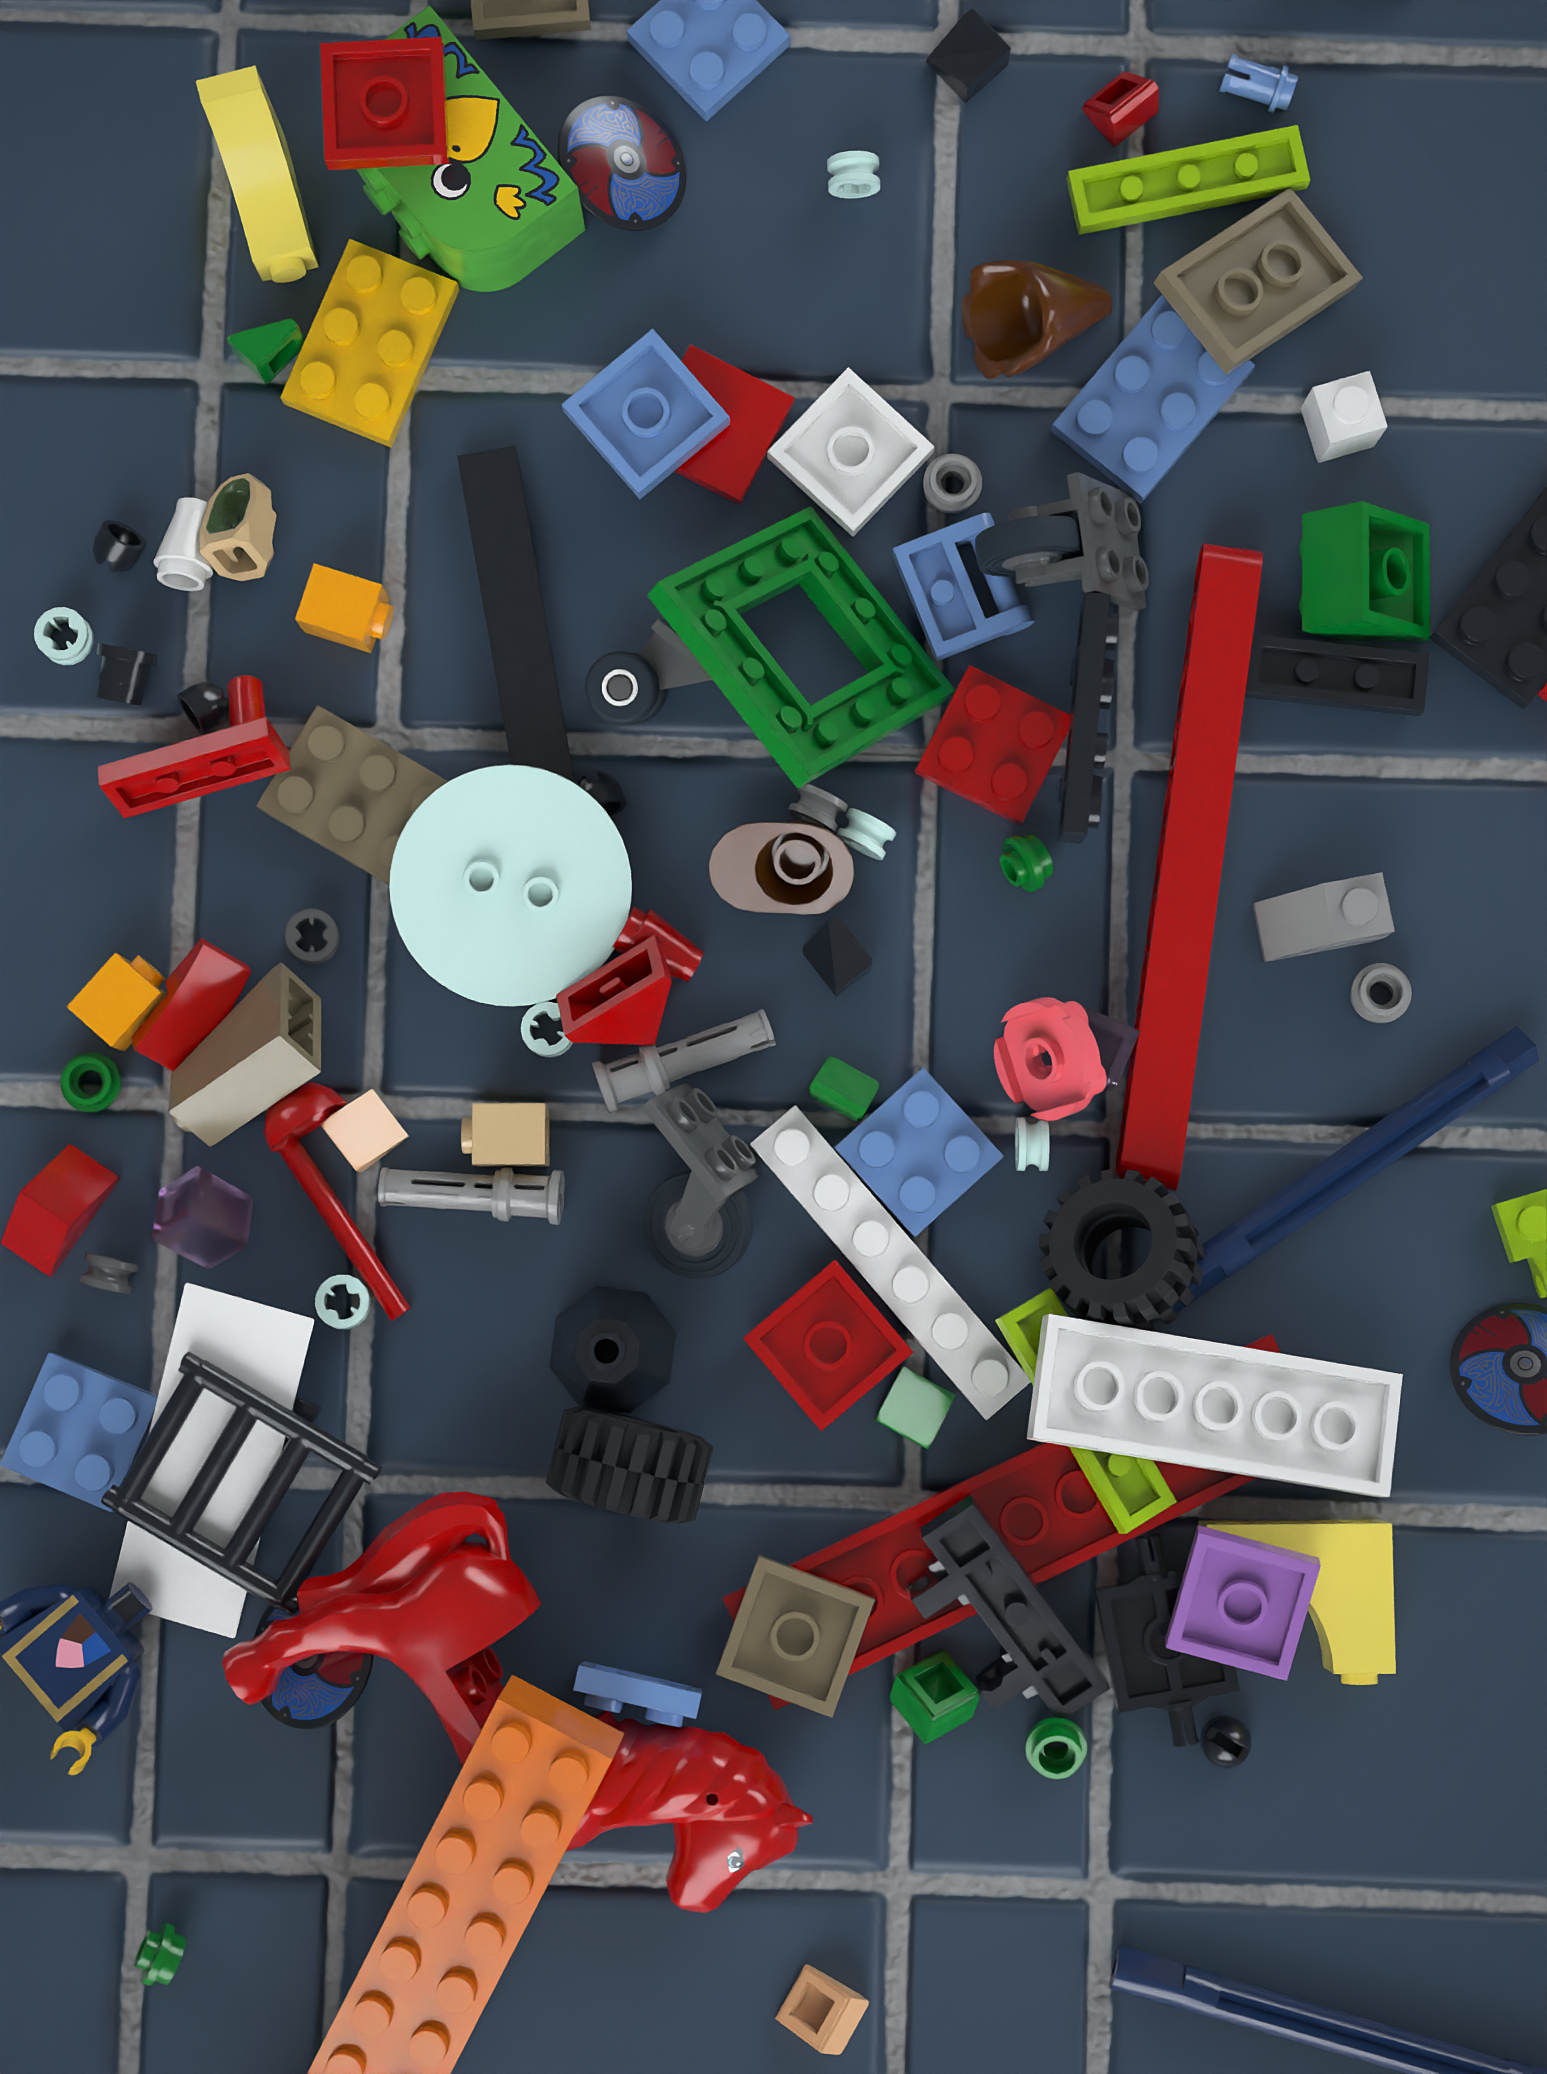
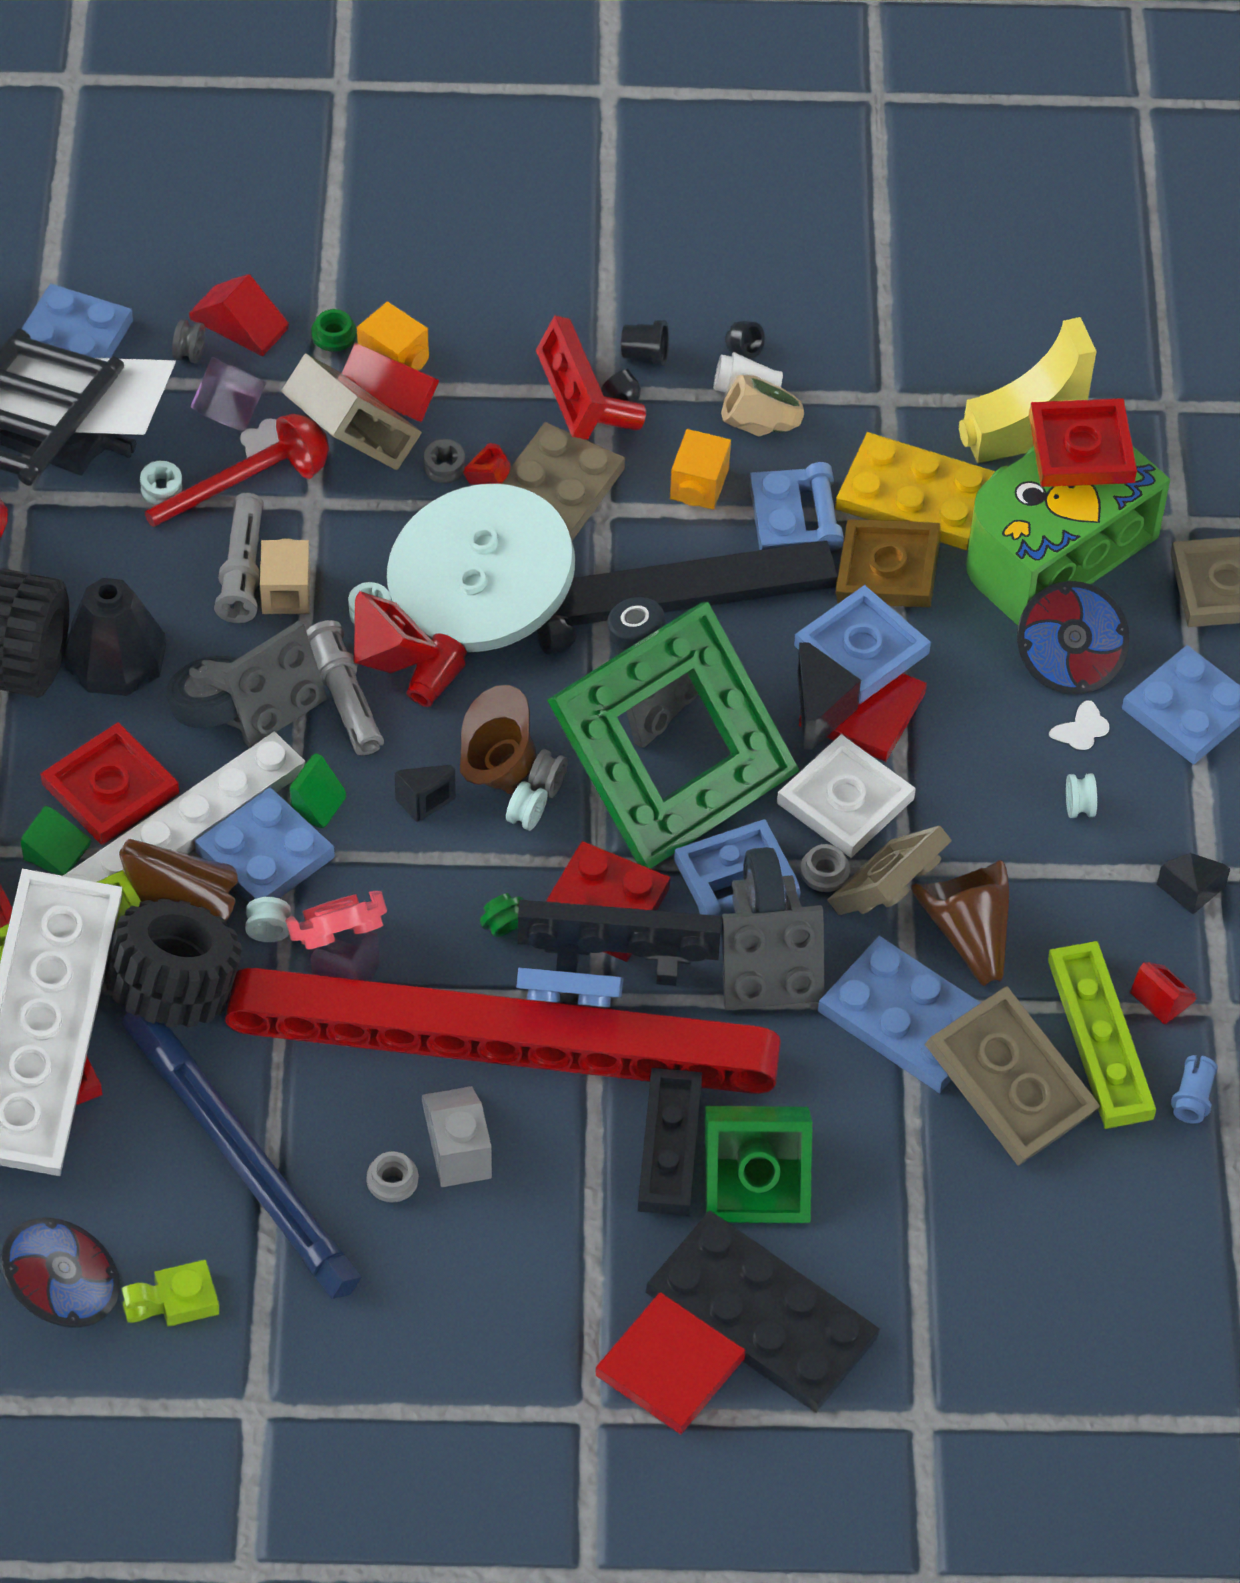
camera: 85 degrees right, 30 degrees down
light aqua bush [34,607,94,665] -> none
green slope [226,318,305,384] -> none
light nougat slope [320,1089,409,1173] -> none
white brick [1300,371,1388,463] -> none
none -> reddish brown hat [119,839,238,921]
none -> white sticker [240,419,279,458]
none -> red tile [462,443,511,485]
none -> medium blue plate [516,968,624,1007]
none -> medium blue plate [749,462,844,551]
none -> black slope [797,642,861,749]
none -> dark tan plate [827,825,952,915]
none -> pearl gold plate [836,519,941,608]
none -> white sticker [1049,700,1109,750]

